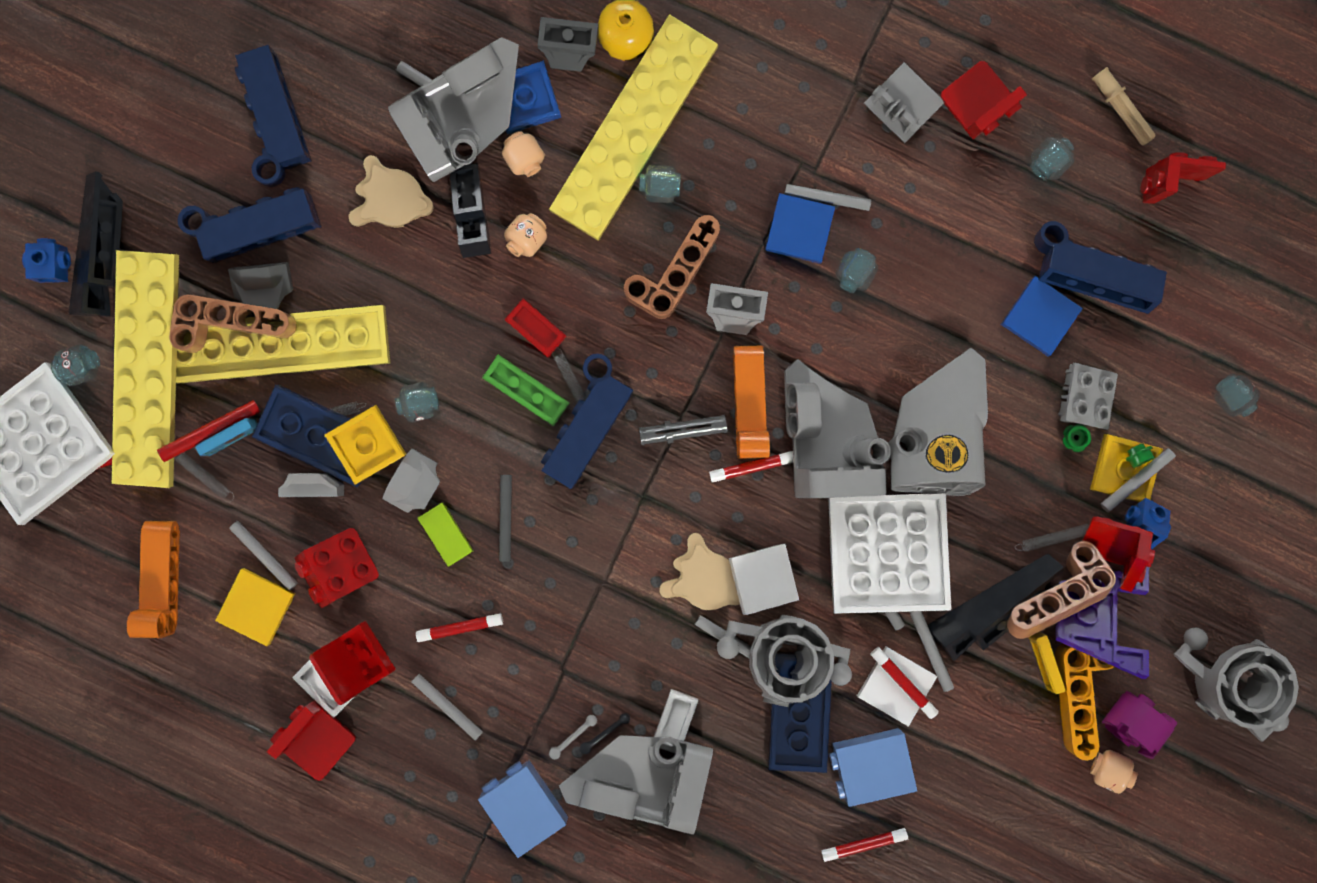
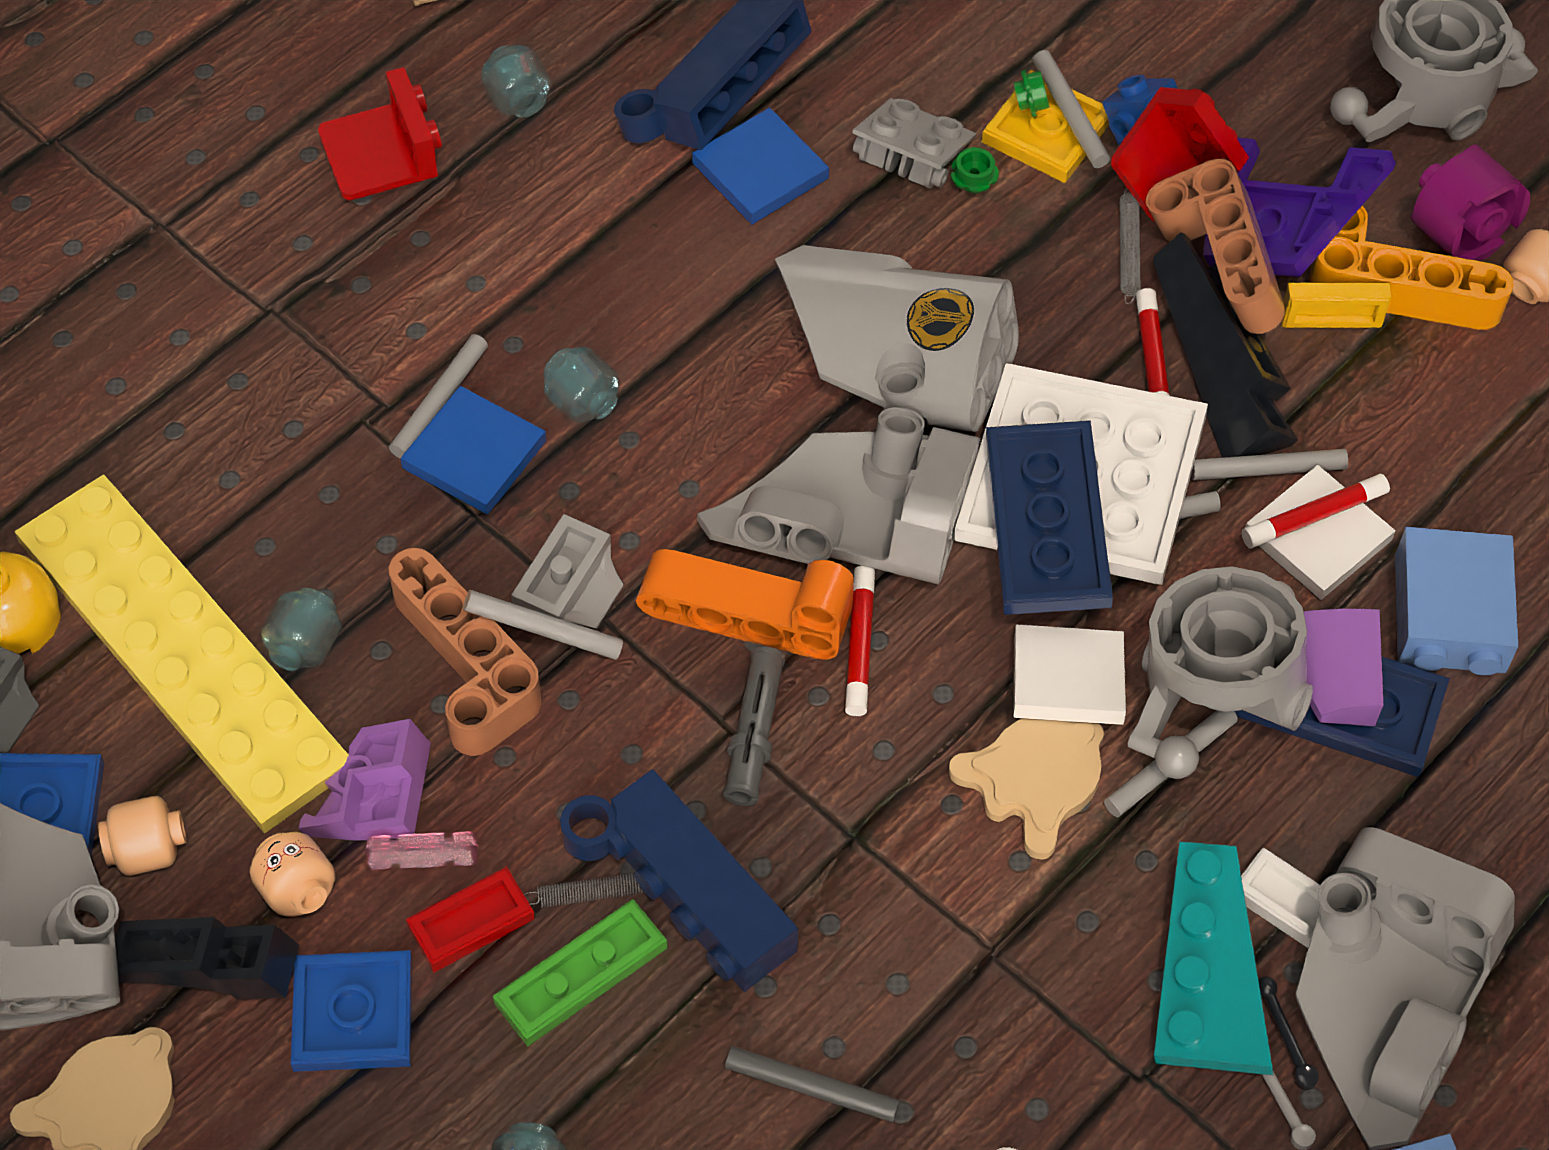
camera: 70 degrees left, 30 degrees down
light grey hinge [864,62,944,143] -> none
none -> blue tile [291,950,412,1072]
none -> medium lavender slope [299,719,431,840]
none -> clear pink axle [366,832,478,870]
none -> light grey bar [463,590,623,660]
none -> dark blue tile [986,420,1113,615]
none -> red bar [1136,288,1170,396]
none -> teal wing [1154,842,1274,1075]
none -> medium lavender slope [1303,609,1383,726]

